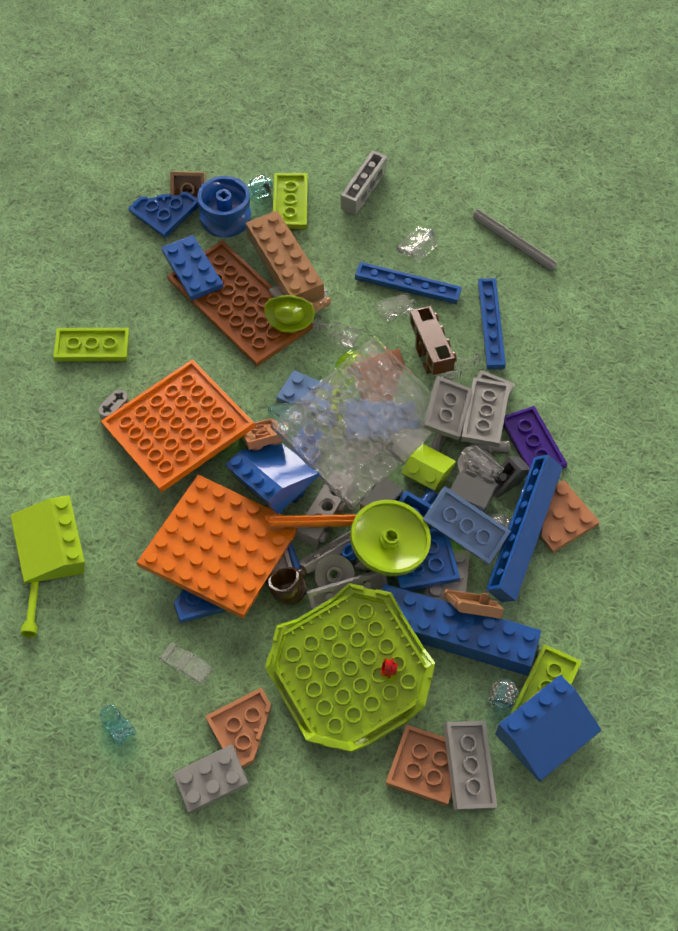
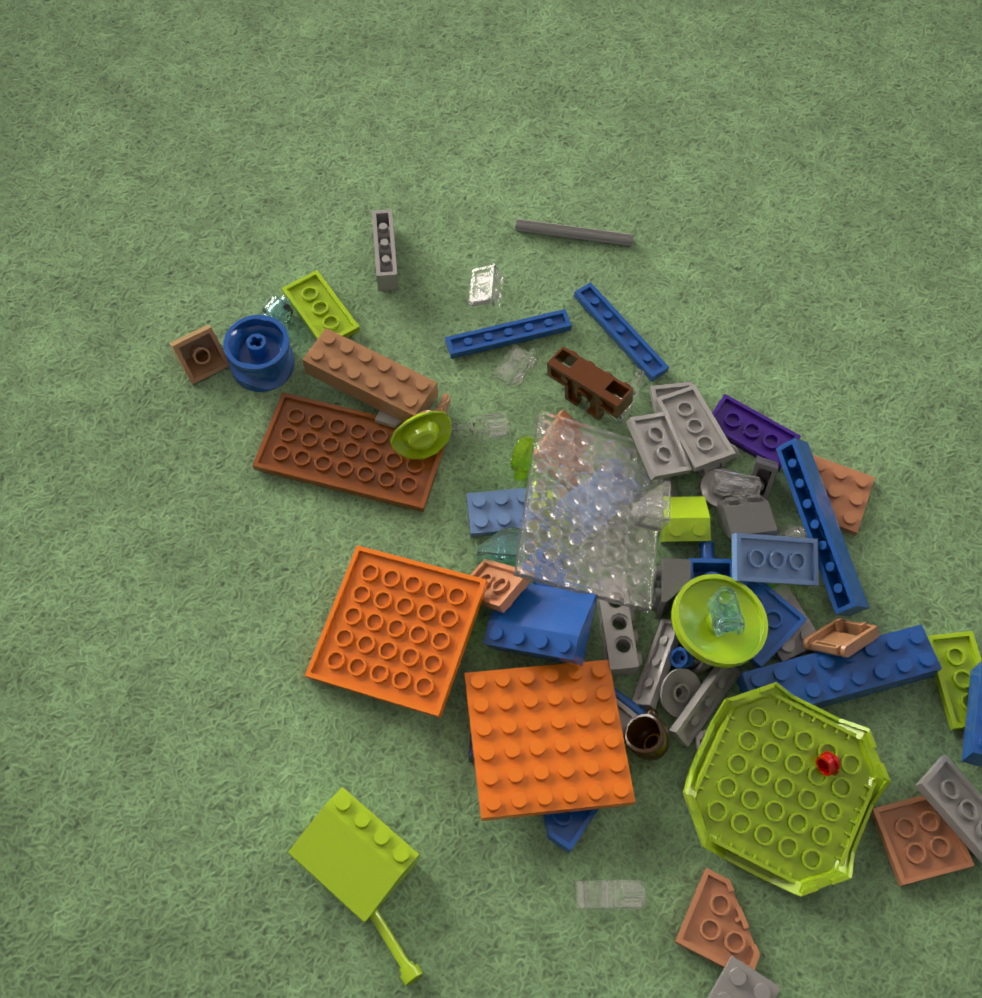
camera: 35 degrees left, 5 degrees up
lime plate [53,328,130,362] -> none
light grey beam [98,390,129,419] -> none
blue plate [128,192,199,238] -> none
blue plate [161,235,224,301] -> none
orange axle [268,515,356,528] -> none
clear light blue head [489,679,519,712] -> none
none -> clear light blue piece [708,586,745,637]

